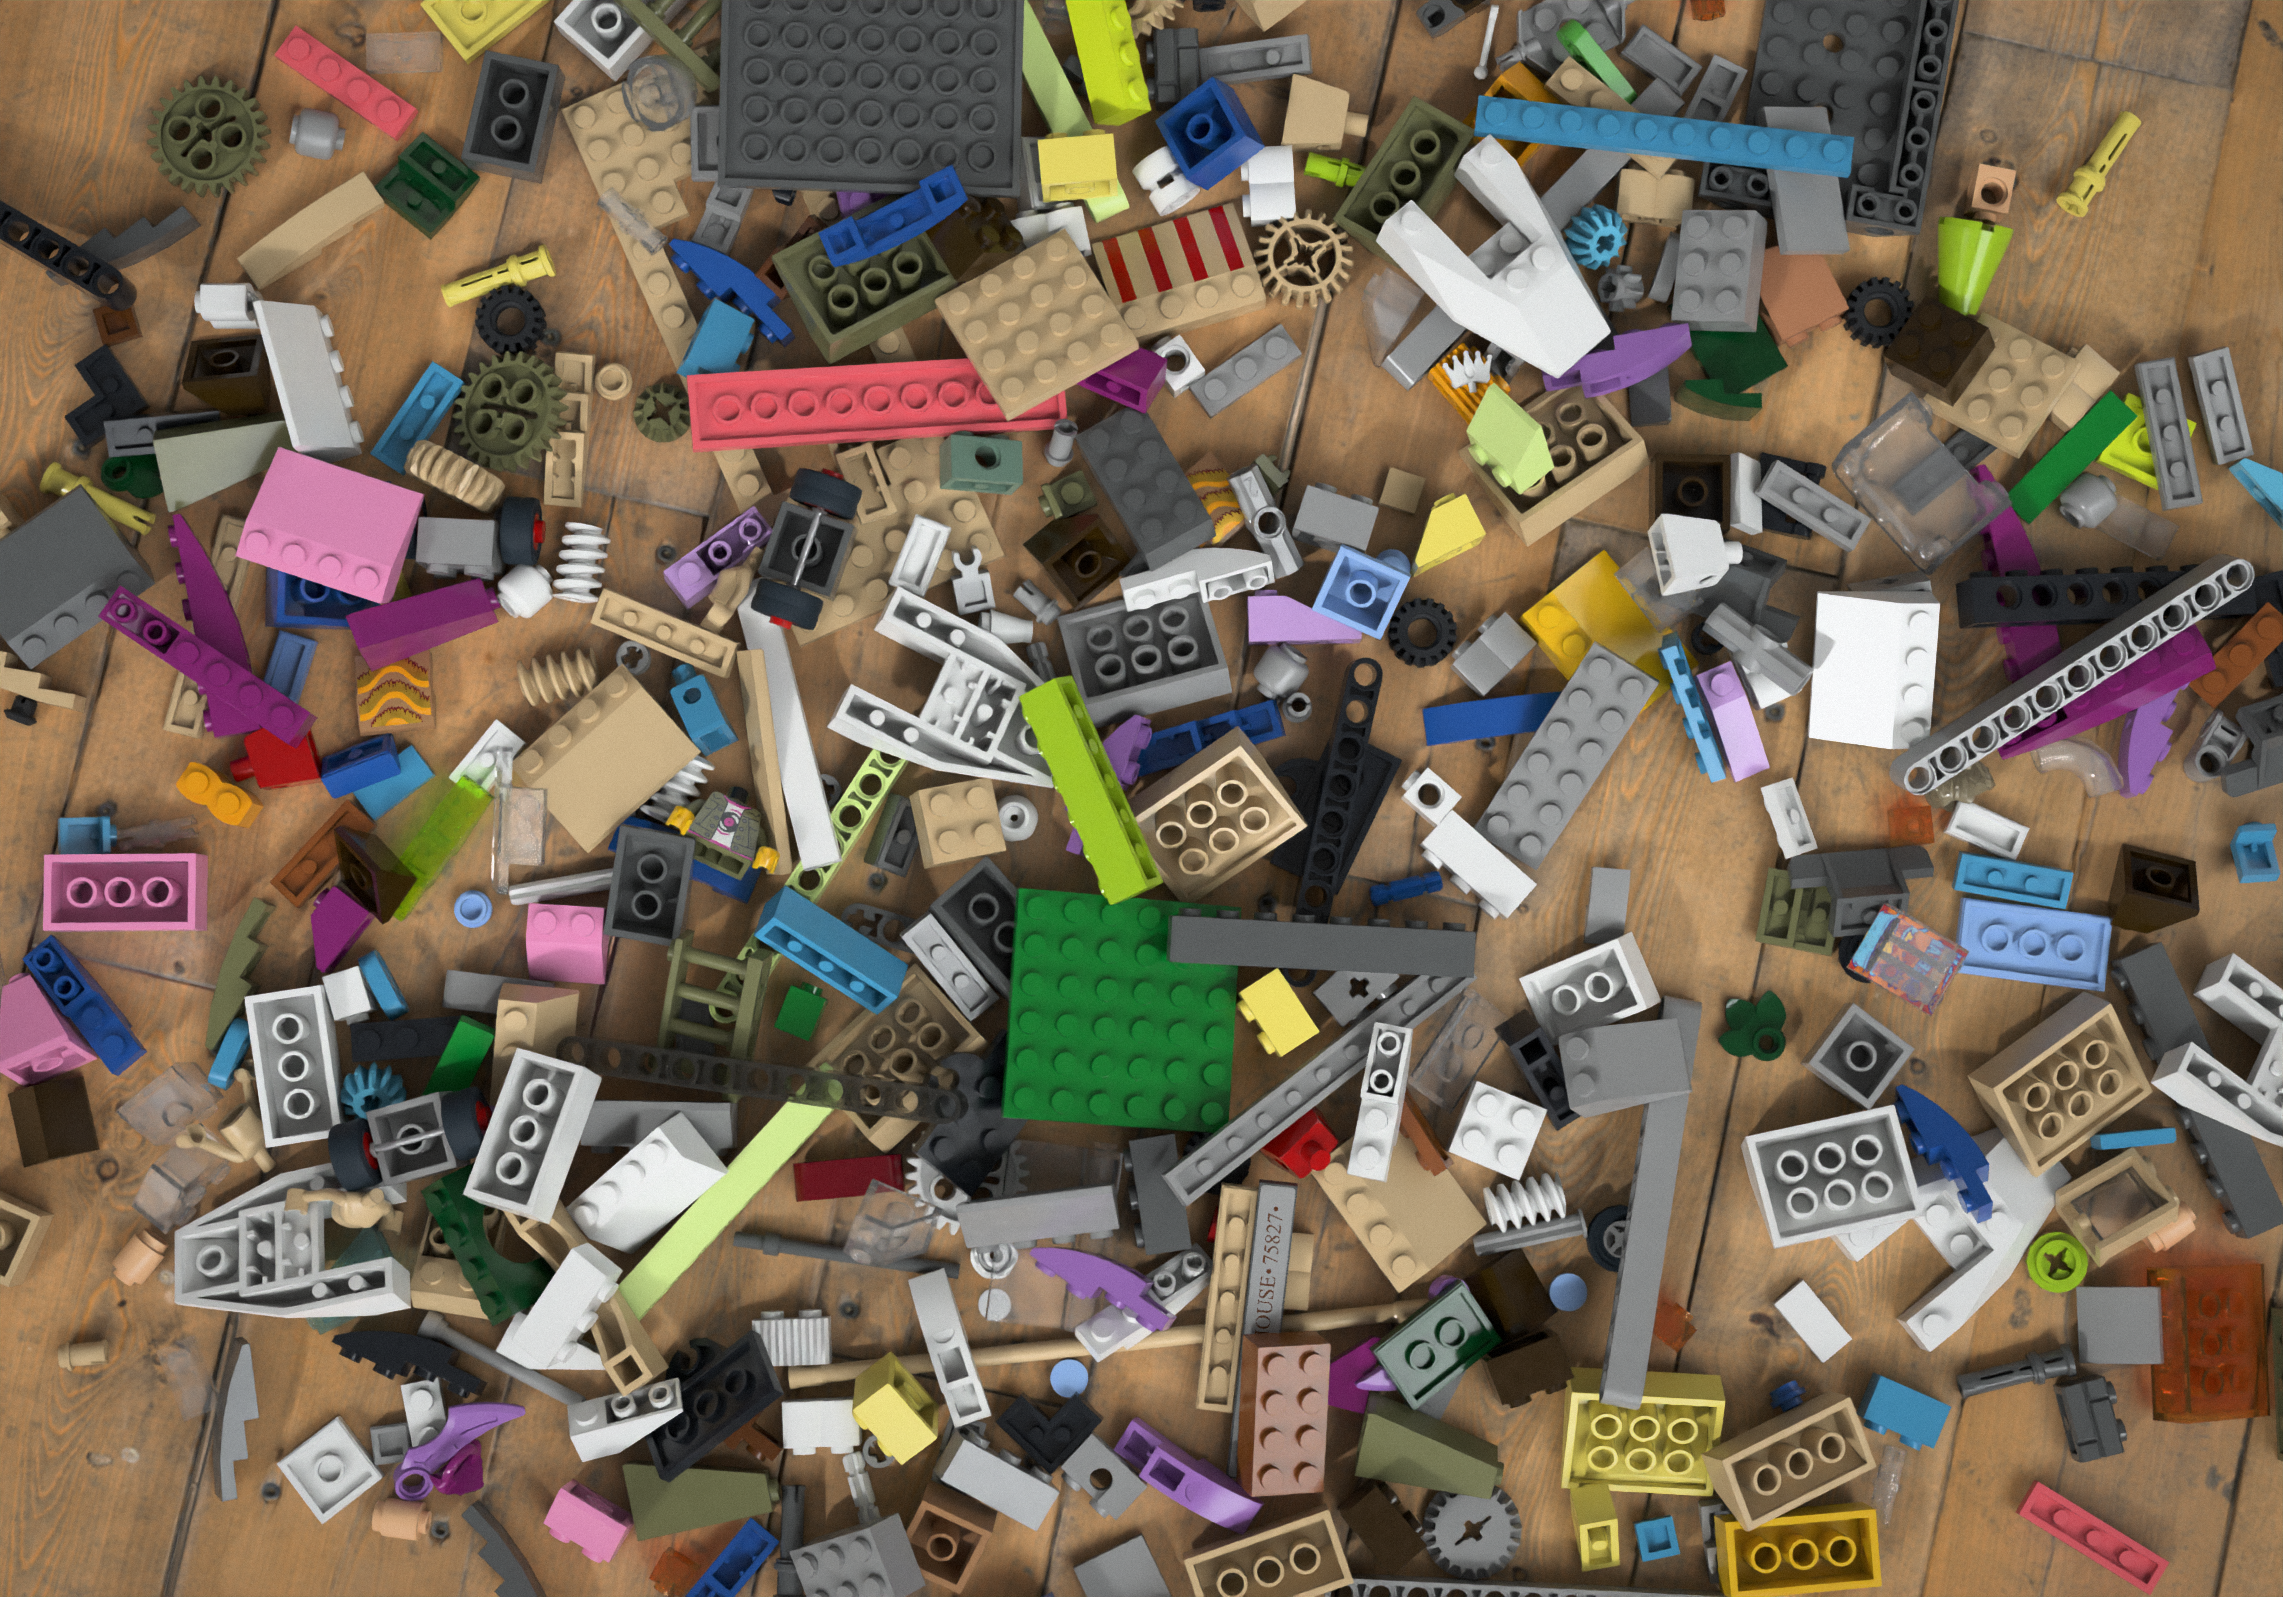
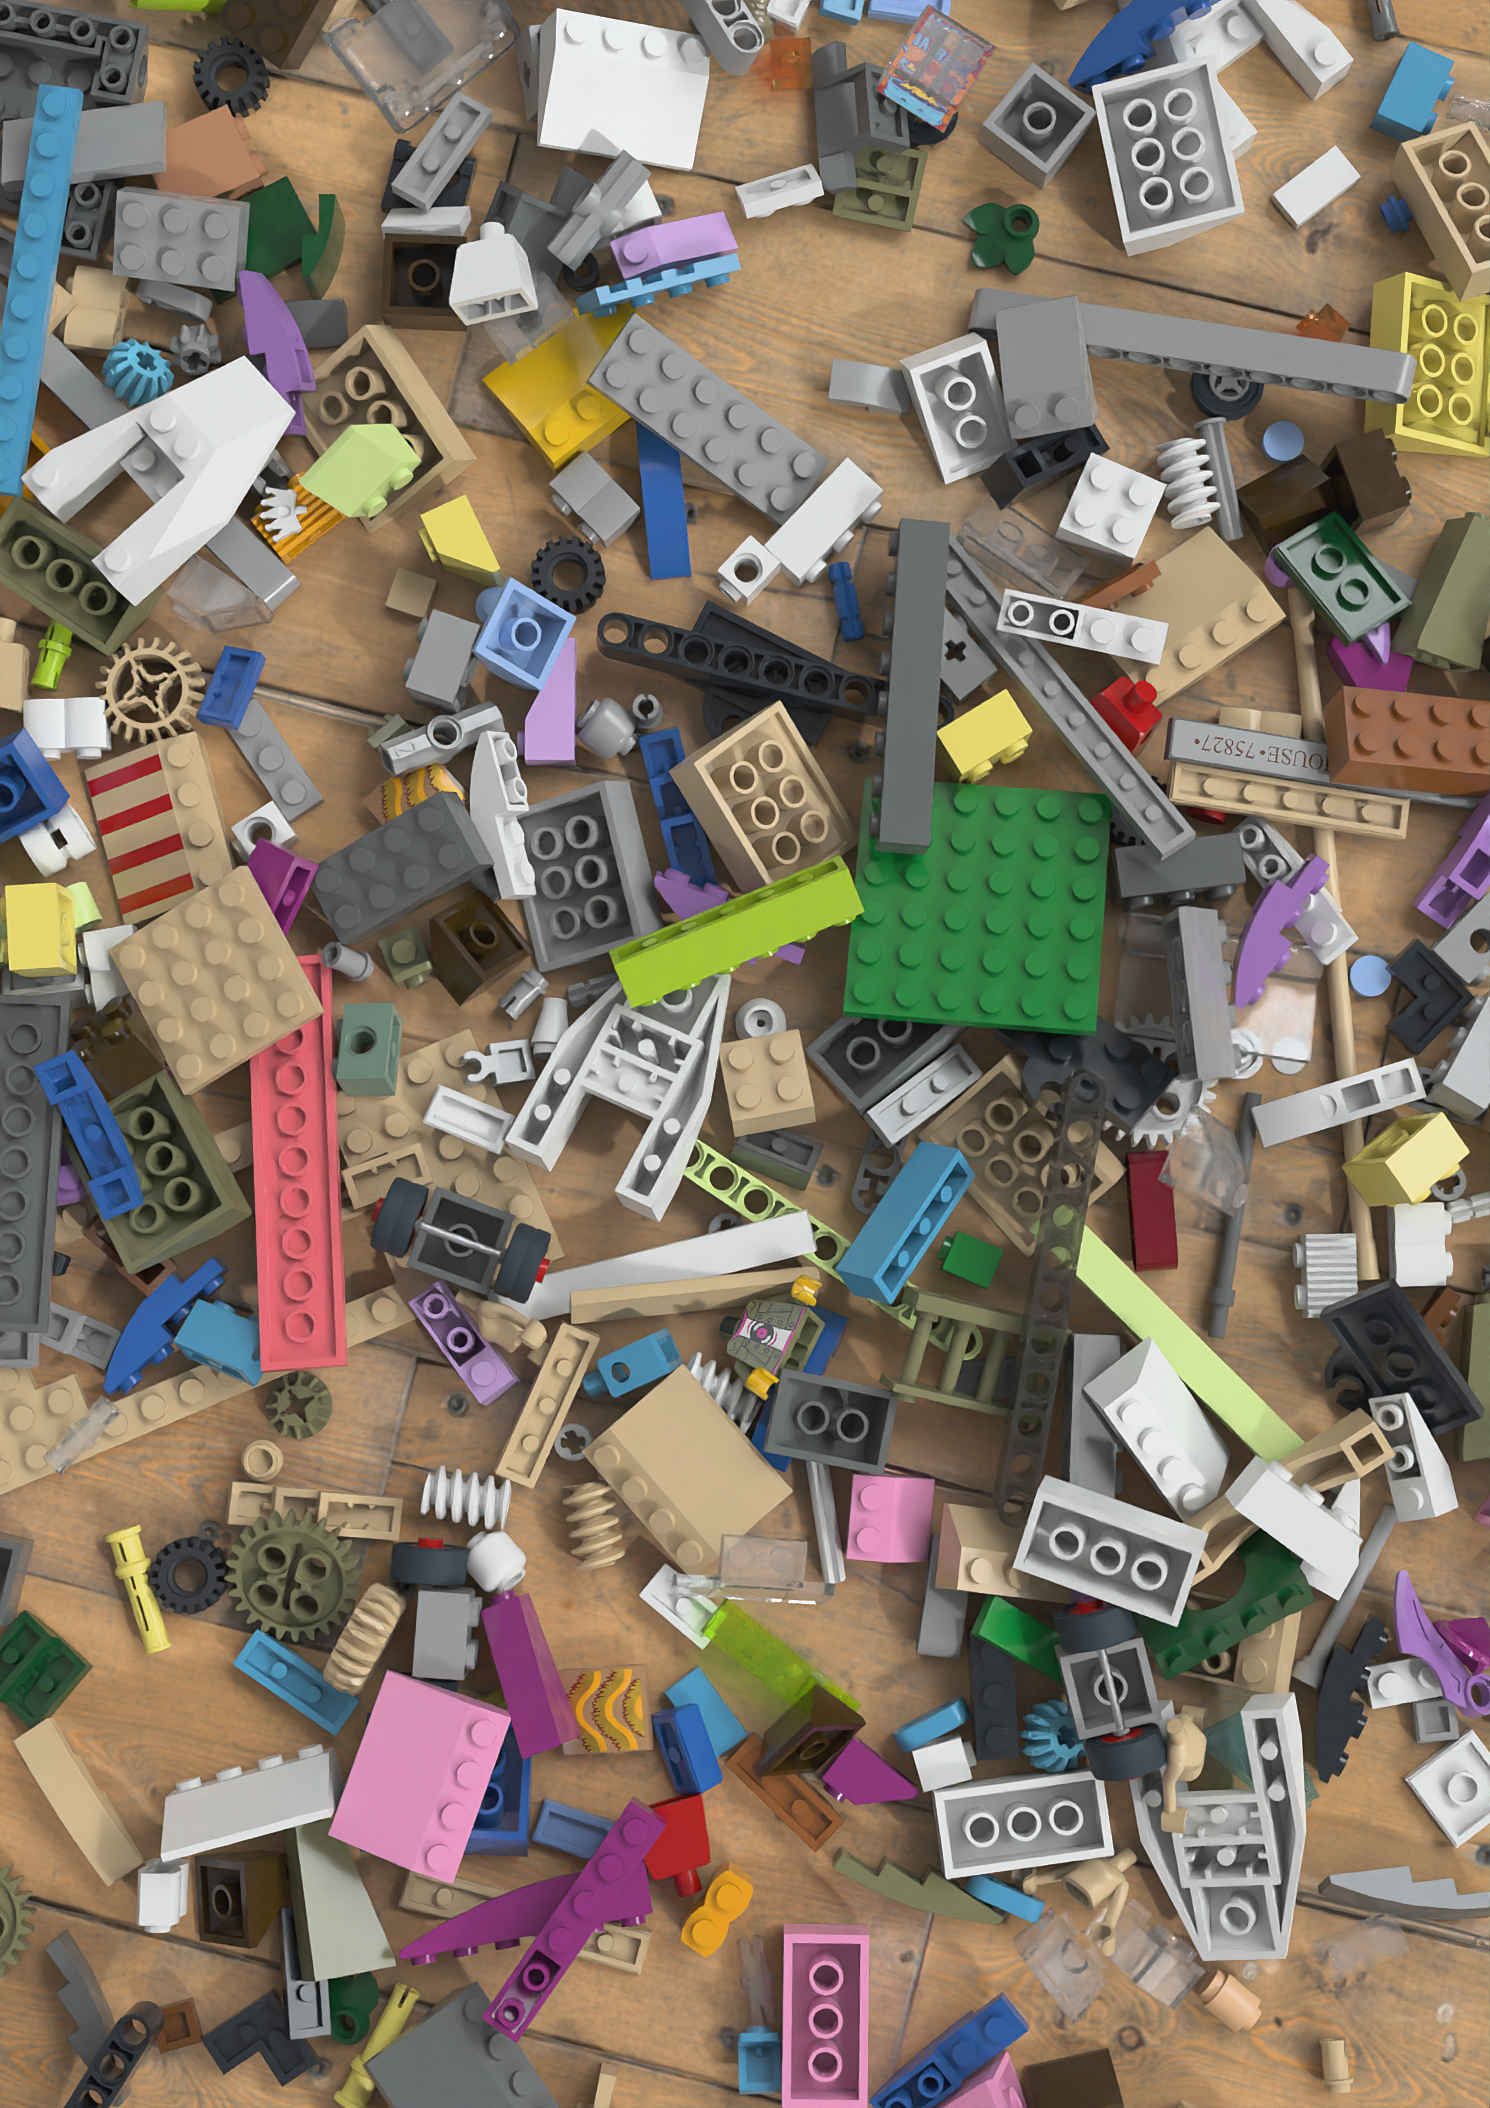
camera: 90 degrees left, 0 degrees up
light blue plate [454,890,493,928] -> none
none -> blue plate [196,645,266,730]

